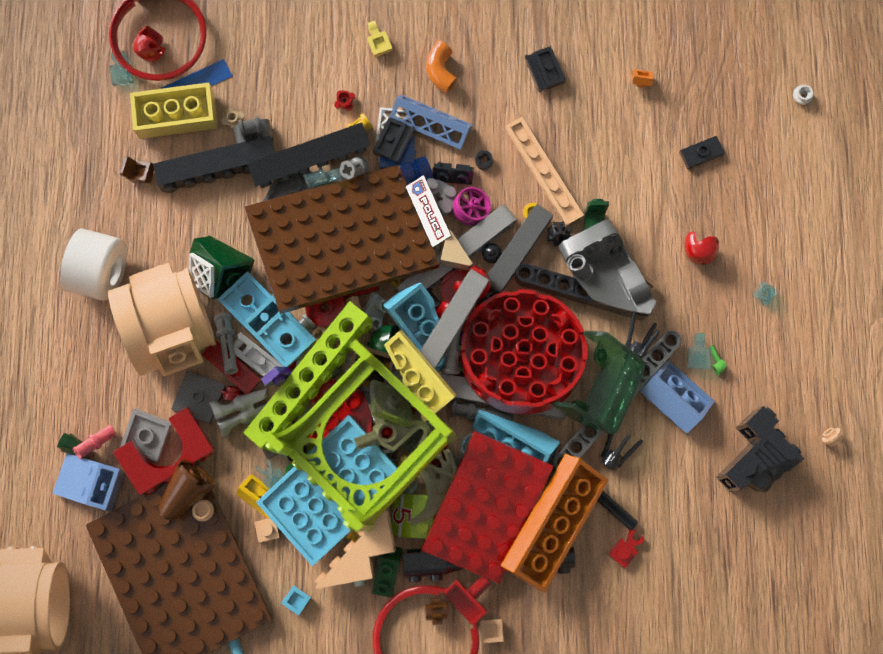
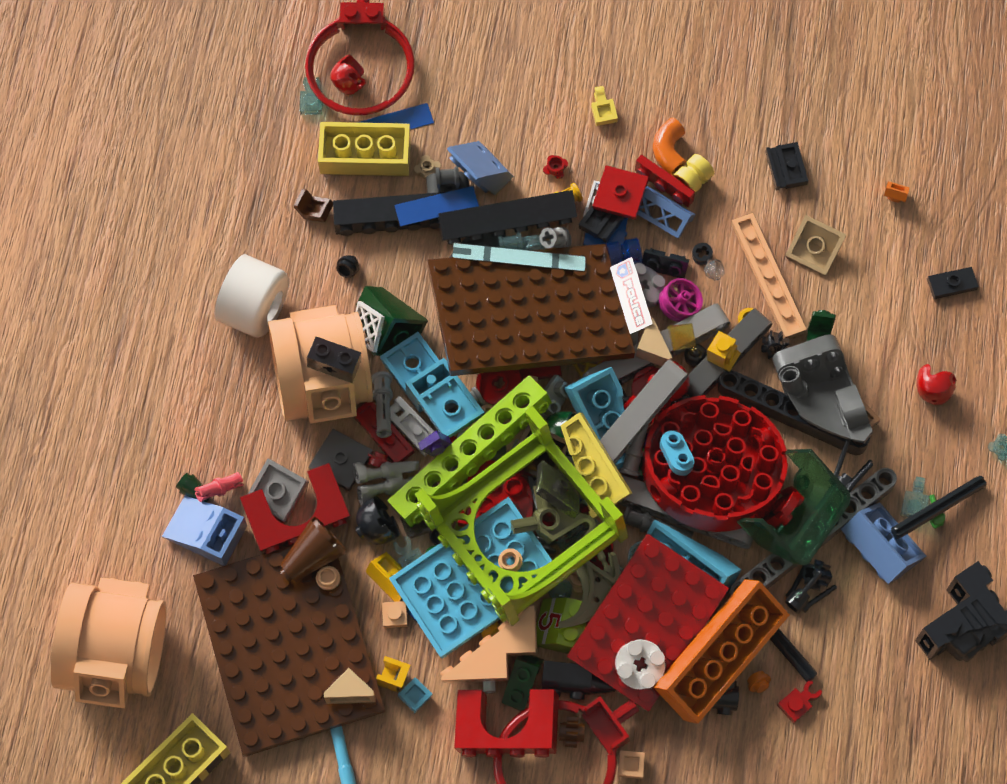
camera: 10 degrees right, 10 degrees down
none -> black brick [307,336,361,383]
none -> tan slope [324,668,376,704]
none -> black plate [336,255,359,278]
none -> black cylinder [355,496,400,545]
none -> yellow window [376,656,411,692]
none -> blue sticker [395,186,479,226]
none -> medium blue slope [447,141,514,195]
none -> clear light blue sticker [452,243,585,271]
none -> red arch [454,689,559,758]
none -> light nougat plate [498,549,523,572]
none -> red plate [592,165,649,220]
none -> white plate [615,639,665,689]
none -> red plate [635,154,695,208]
none -> medium azure plate [660,431,694,476]
none -> clear yellow slope [667,323,696,351]
none -> light yellow wheel [672,154,714,194]
none -> clear plate [704,259,725,281]
none -> yellow window [707,331,741,372]
none -> orange plate [747,671,771,693]
none -> red plate [761,486,804,530]
none -> tan slope [785,215,846,275]
none -> black gear [802,559,832,591]
none -> black axle [891,476,987,539]

